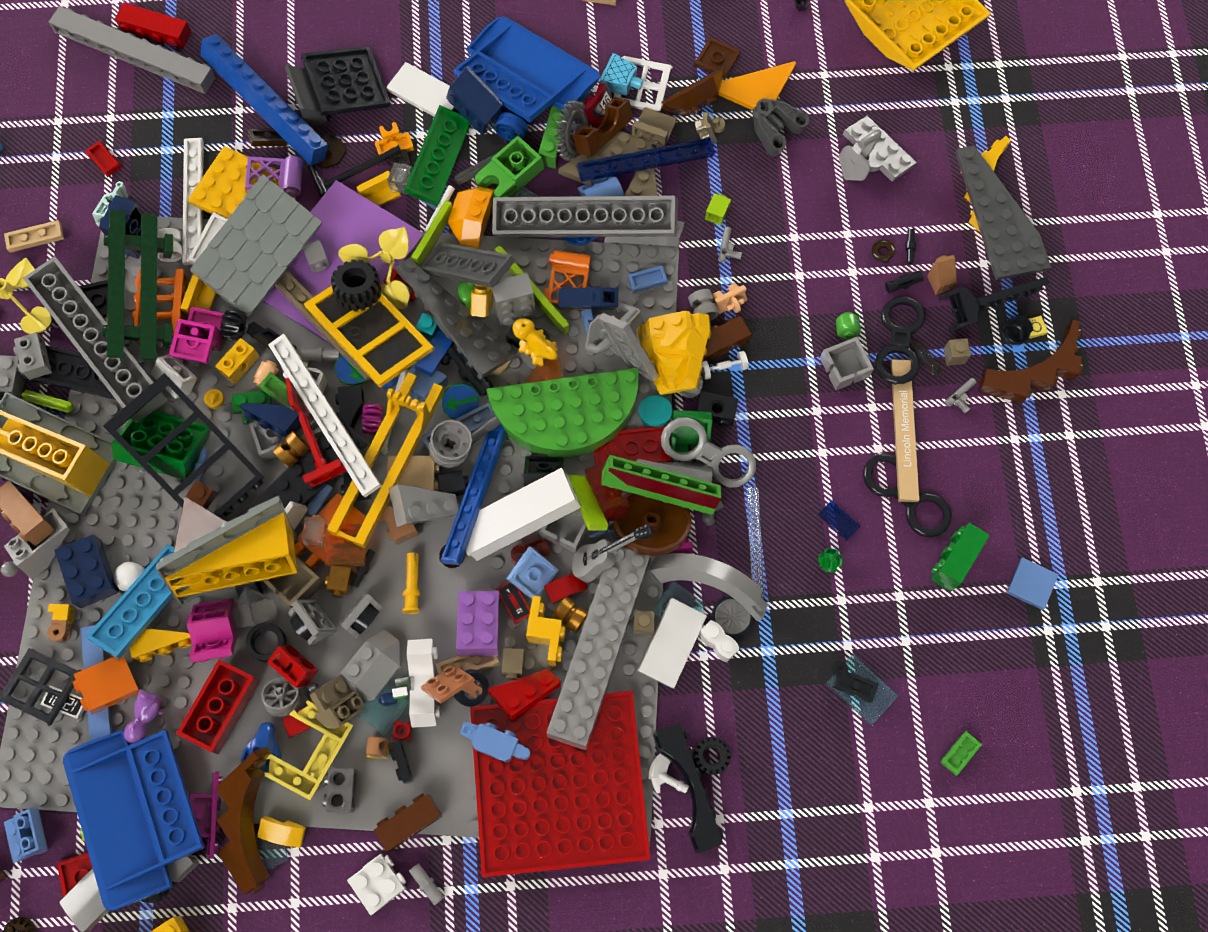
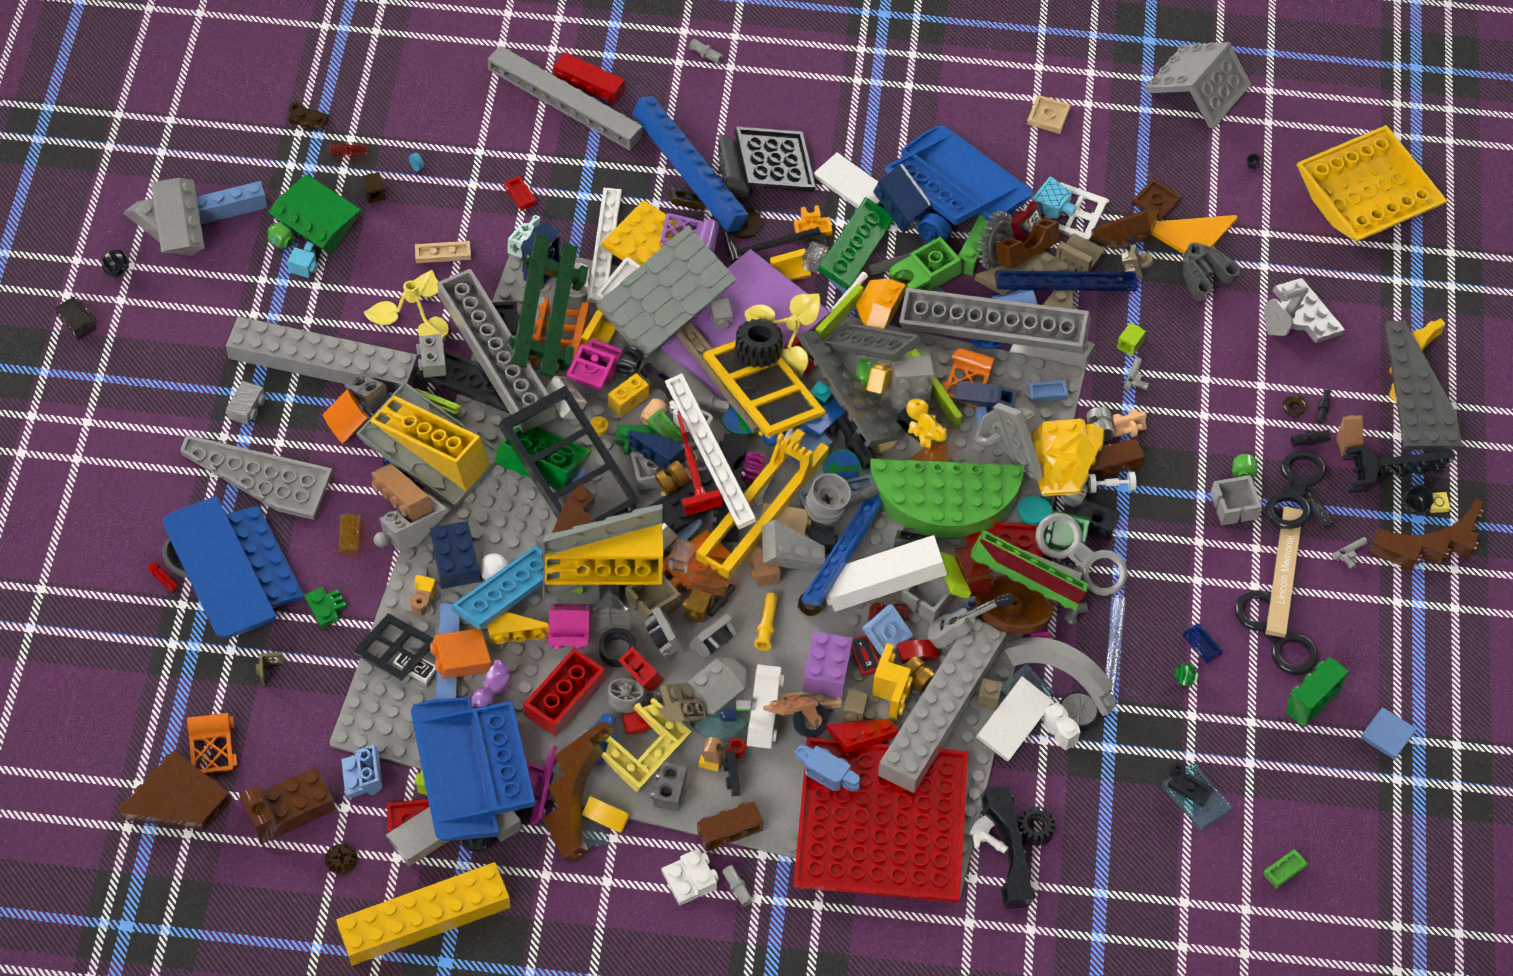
camera: 10 degrees right, 15 degrees down
dark tan brick [943,339,971,366] -> none

